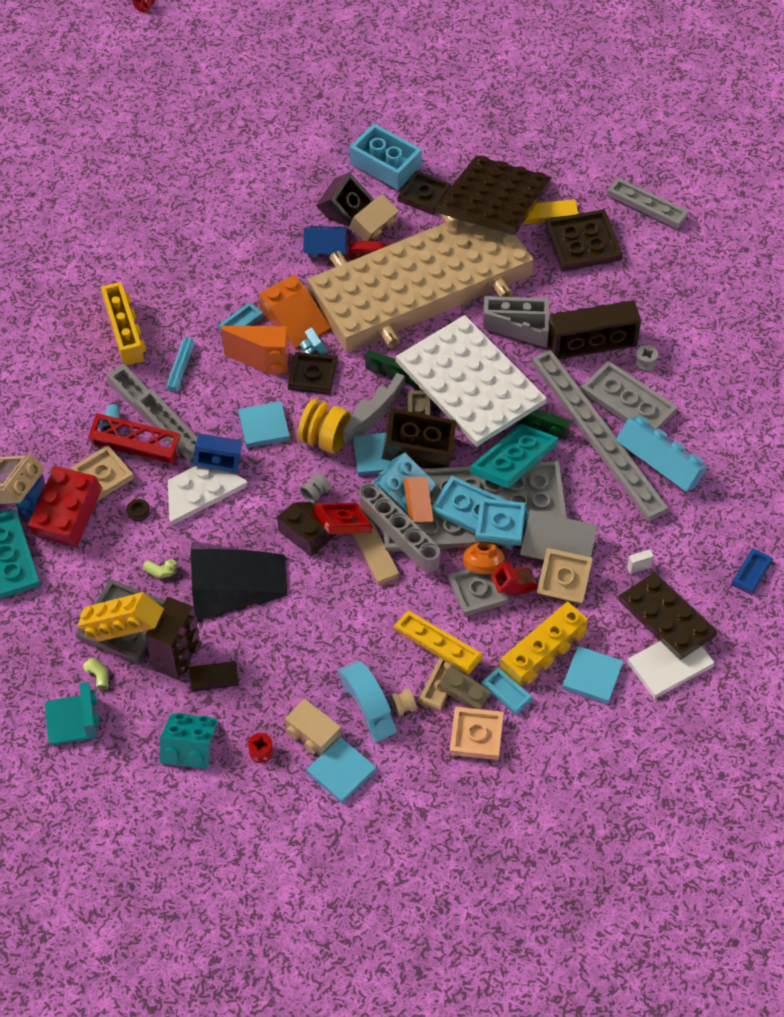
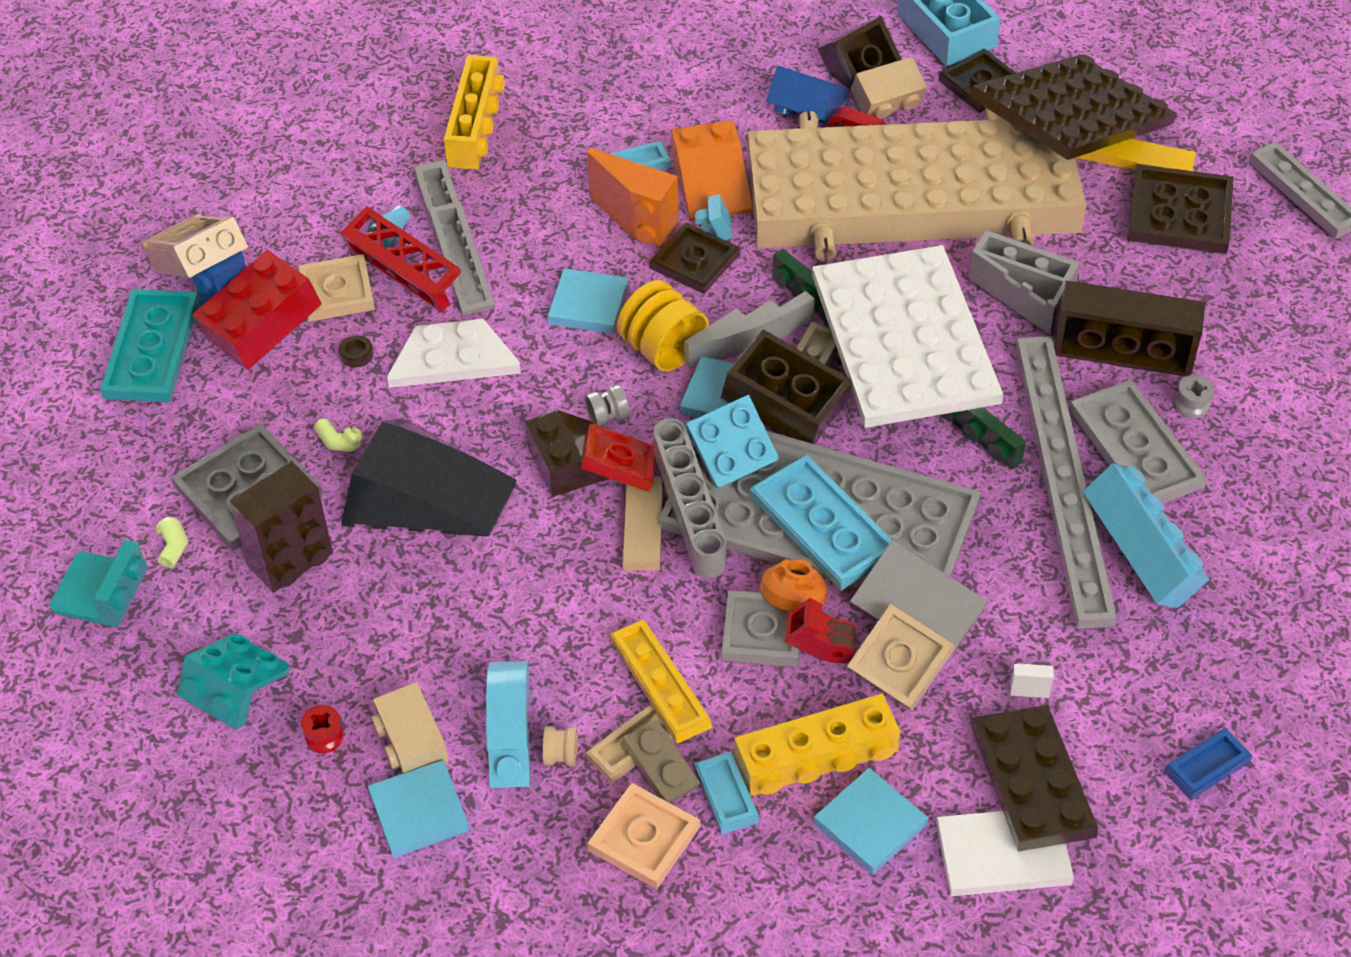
camera: 25 degrees right, 5 degrees down
yellow brick [77,592,164,642] -> none
medium azure axle [167,337,195,392] -> none
dark brown tile [189,661,239,692] -> none
blue brick [193,433,243,473] -> none
orange tile [404,477,434,524] -> none
teal plate [470,423,558,489] -> none
medium azure tile [475,498,526,546] -> none

